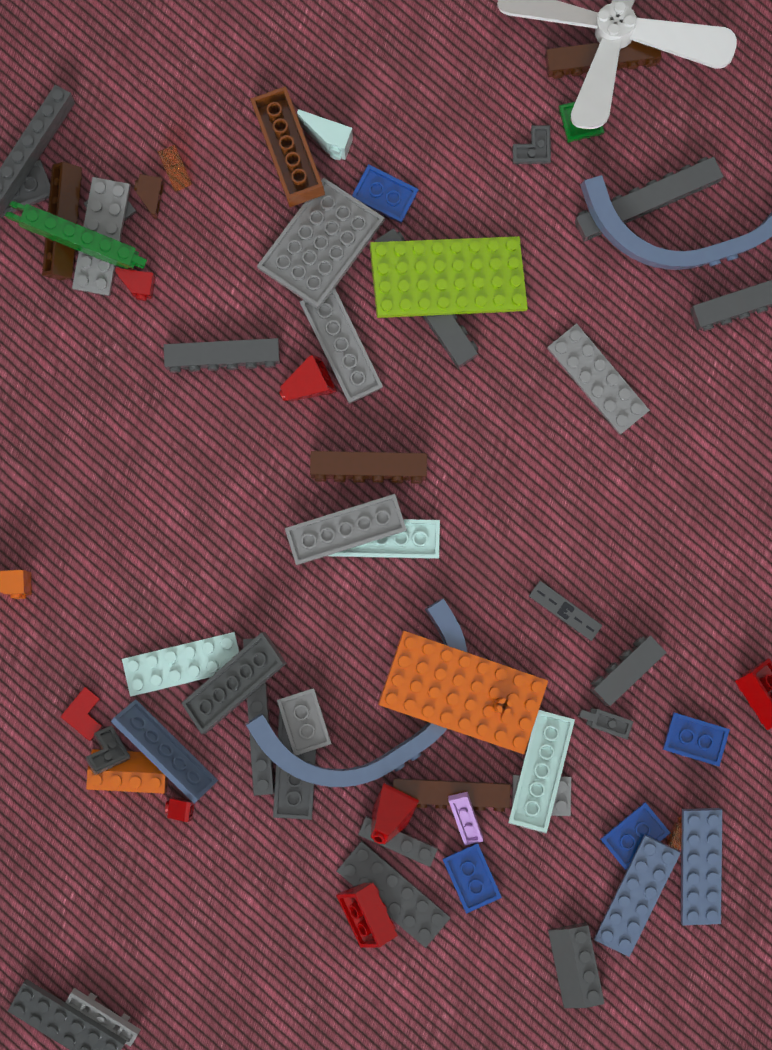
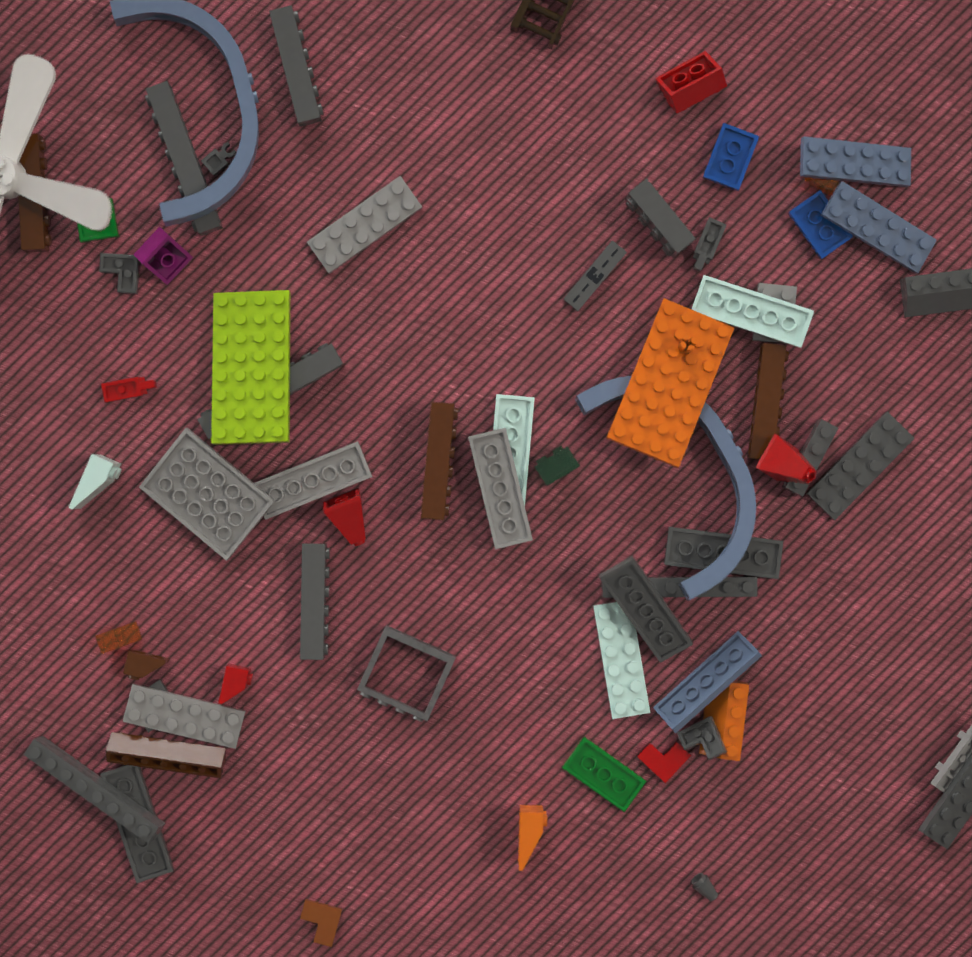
camera: 85 degrees left, 5 degrees up
green hinge [5,201,147,269] -> none
red slope [165,797,194,822] -> none
dark orange brick [250,86,325,207] -> none
light grey plate [277,688,332,756] -> none
red slope [336,882,398,948] -> none
blue plate [352,164,419,224] -> none
blue plate [442,843,502,914] -> none
lavender plate [448,792,483,845] -> none
none -> red hinge [101,377,157,403]
none -> magenta slope [133,226,193,285]
none -> dark grey plate [201,142,237,177]
none -> flat silver window [357,625,456,722]
none -> clear green slope [534,445,580,486]
none -> green tile [562,736,647,812]

